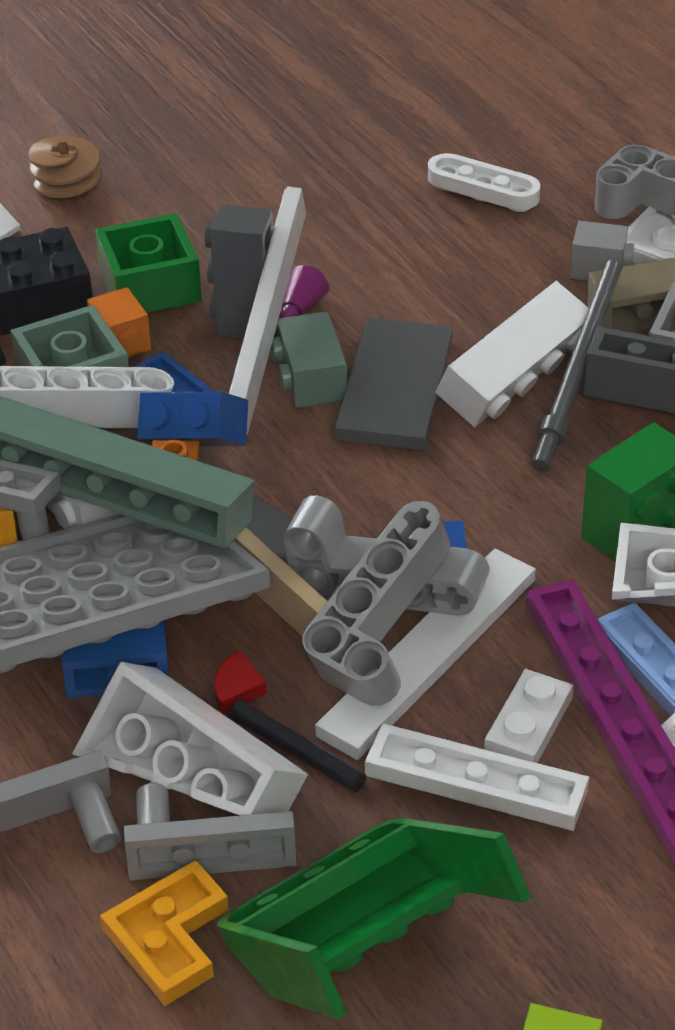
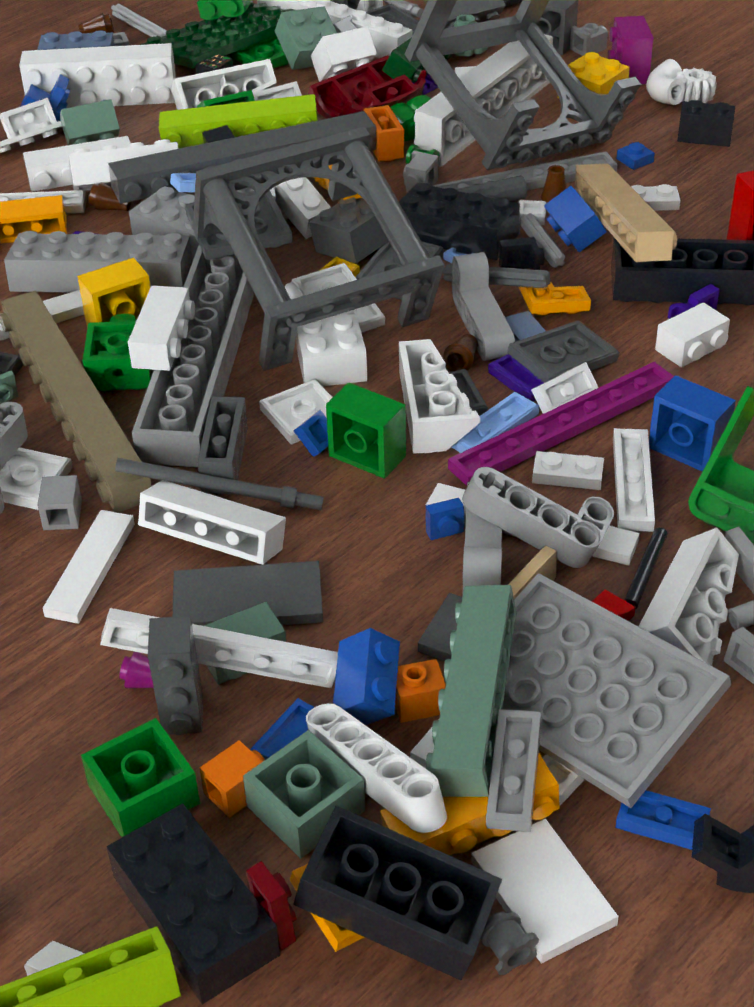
camera: 105 degrees left, 0 degrees up
none -> white tile [43,510,135,624]
none -> blue brick [649,375,736,472]

